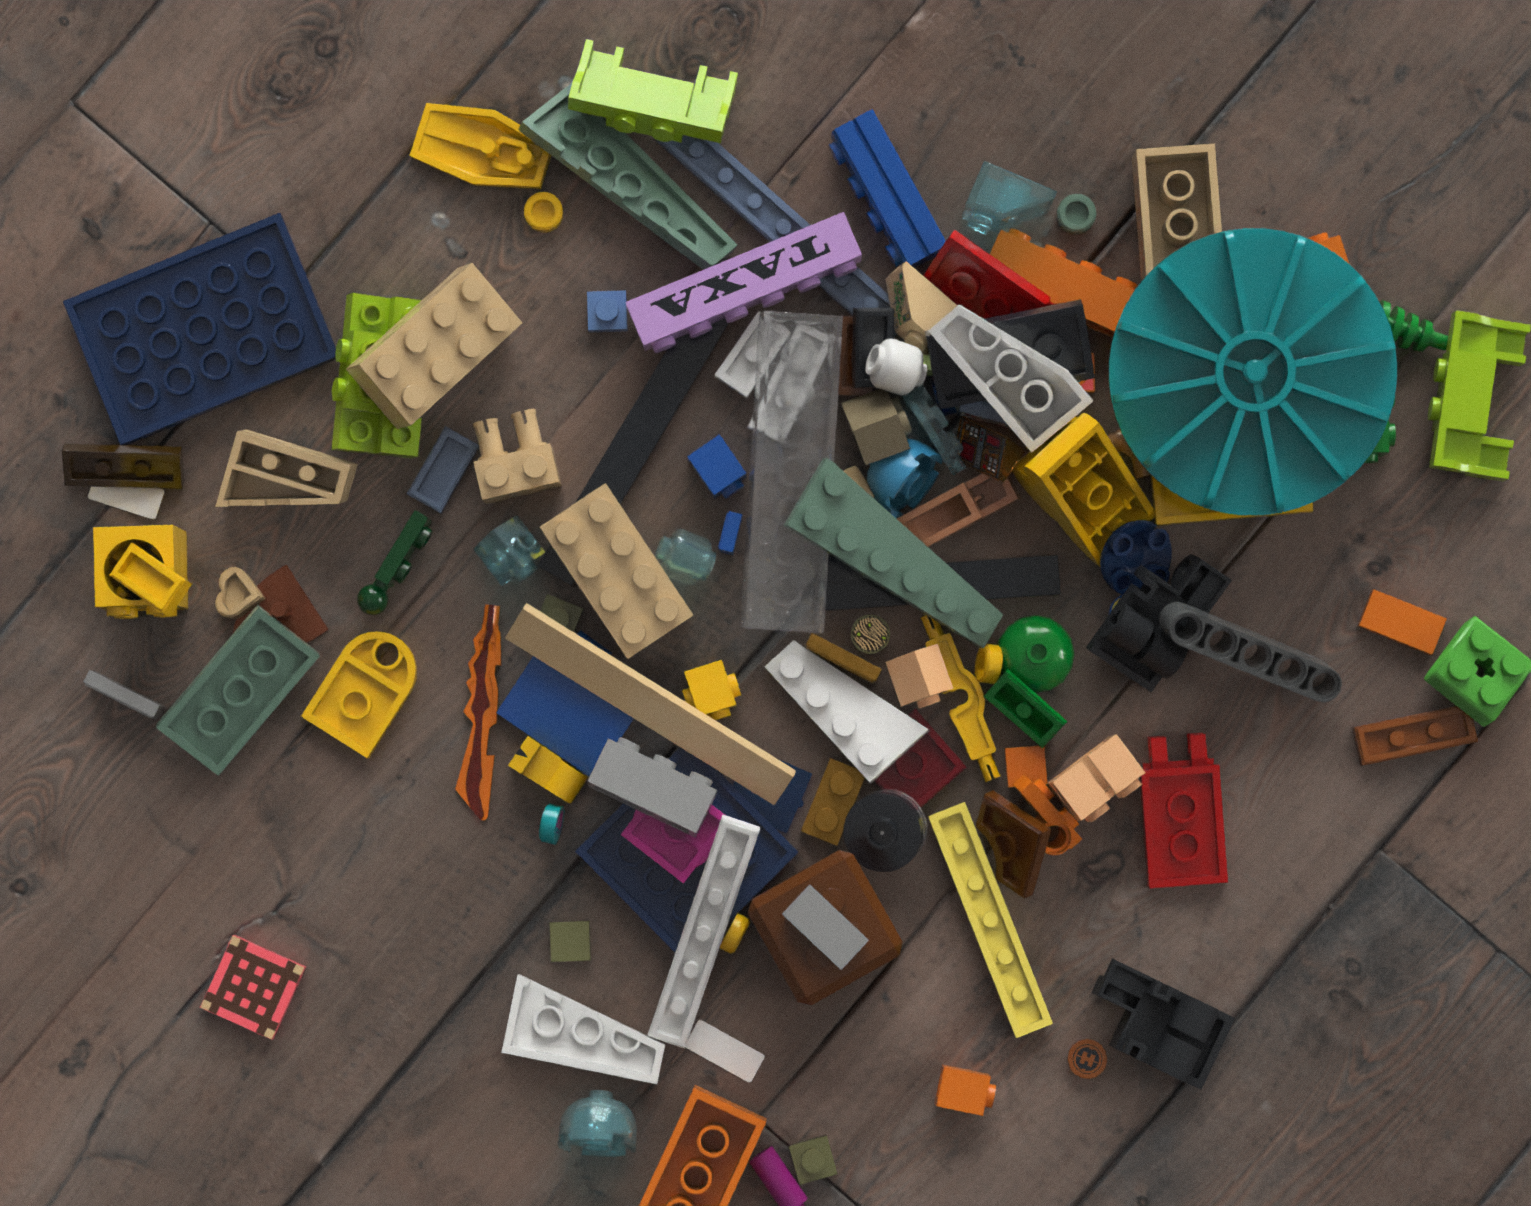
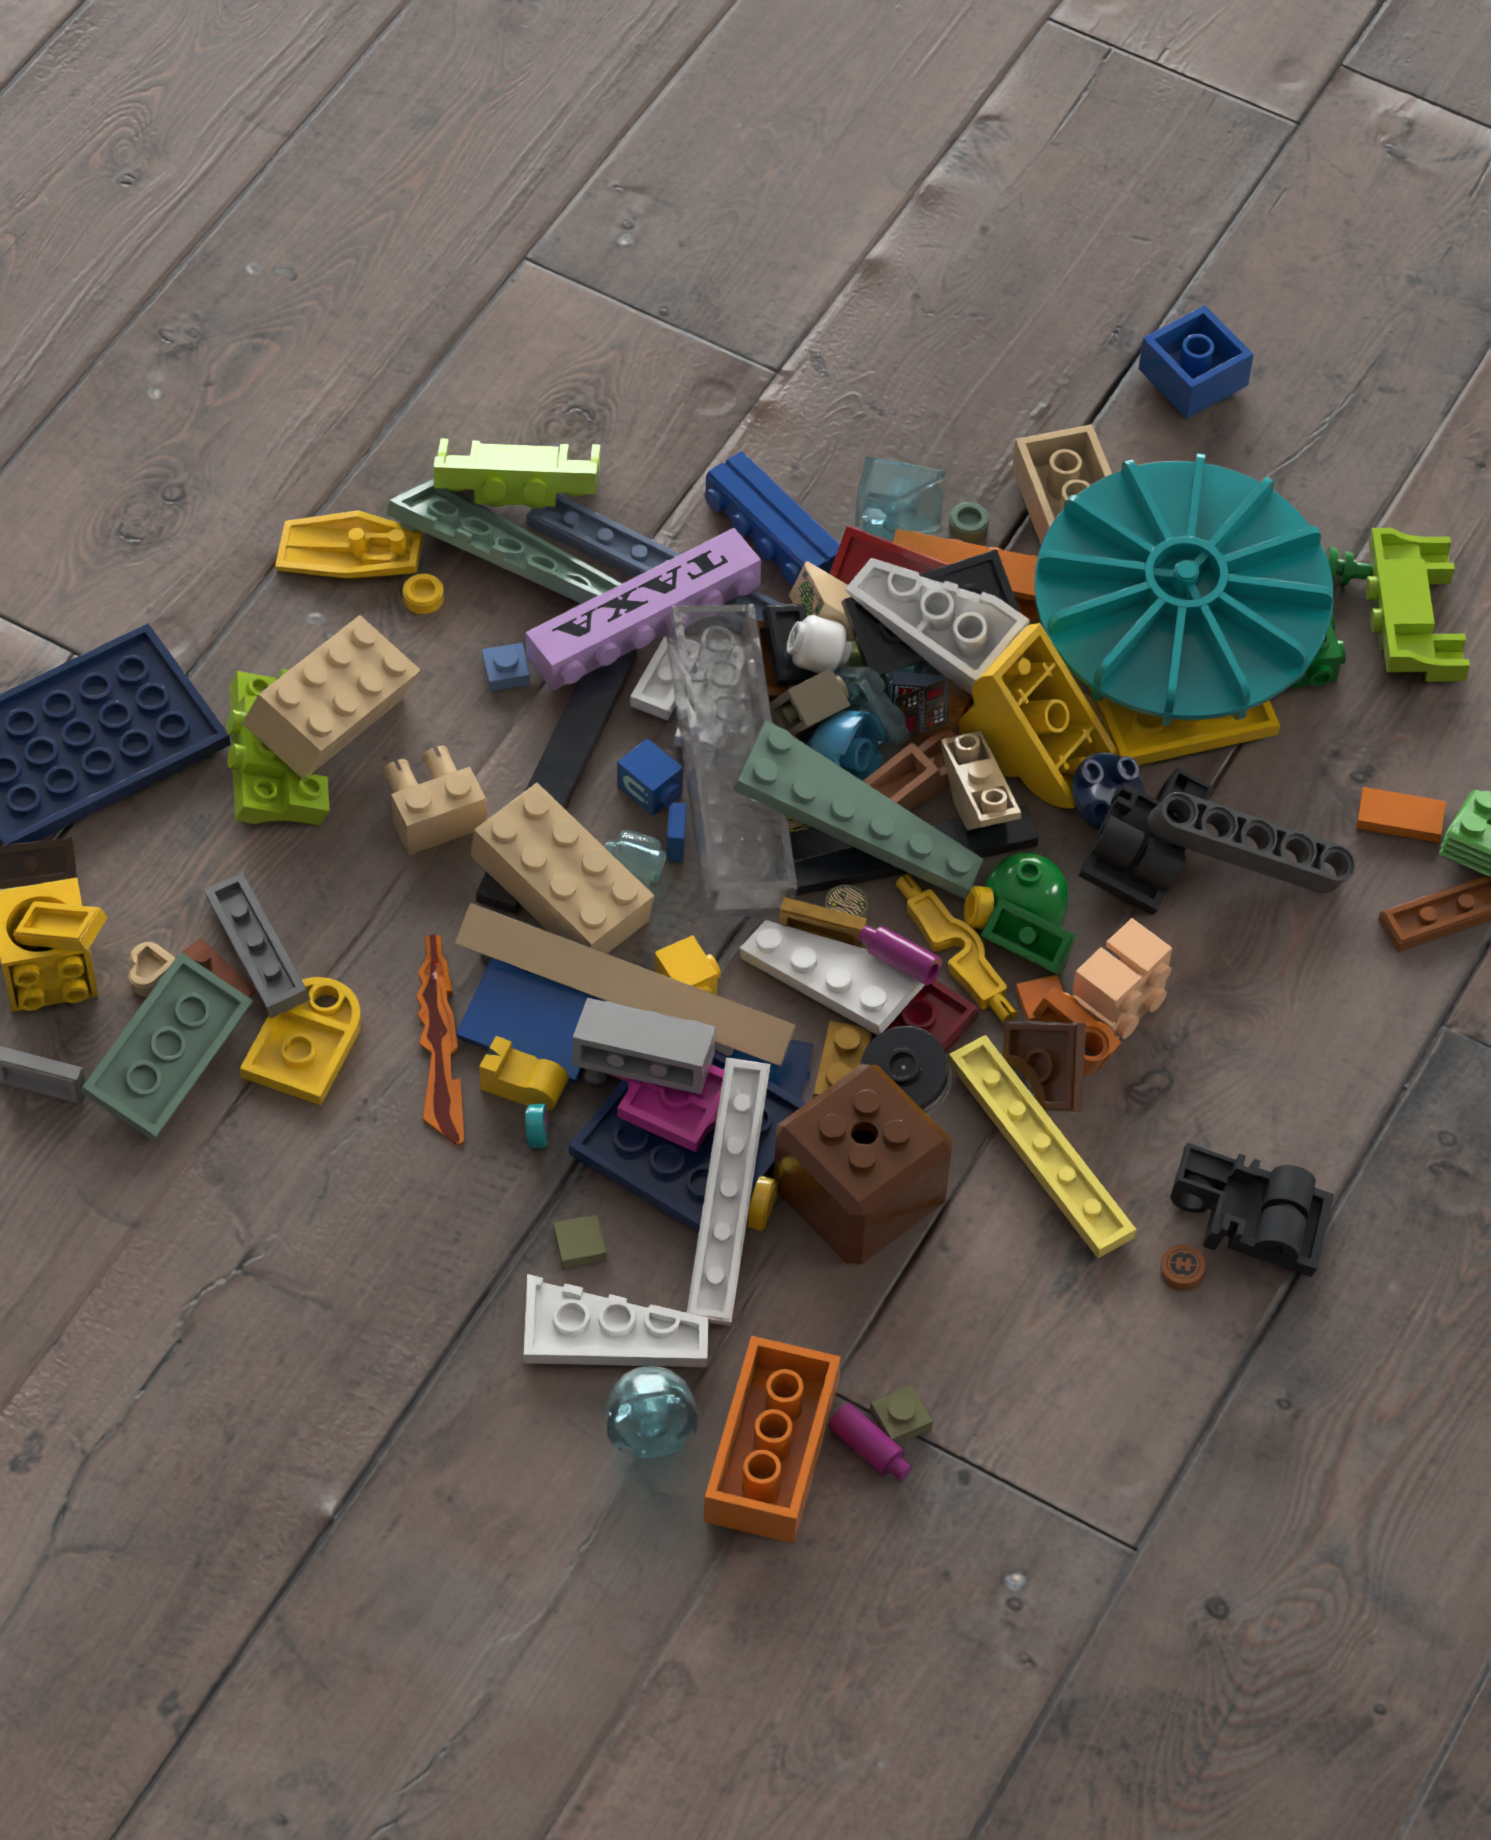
camera: 15 degrees left, 30 degrees down
tile [200,935,306,1040] -> none
tan wedge [215,429,358,507] -> none
dark green plate [357,510,433,615] -> none
sand blue tile [407,426,479,514] -> none
clear light blue brick [473,515,546,586] -> none
white sticker [686,1020,765,1082] -> none
light grey tile [782,884,869,970] -> none
light nougat brick [885,644,953,709] -> none
orange brick [934,1064,996,1116] -> none
red tile [1139,732,1228,889] -> none
none -> dark grey plate [204,872,311,1018]
none -> magenta cylinder [859,925,942,986]
none -> tan slope [941,731,1021,831]
none -> blue brick [1138,305,1254,419]

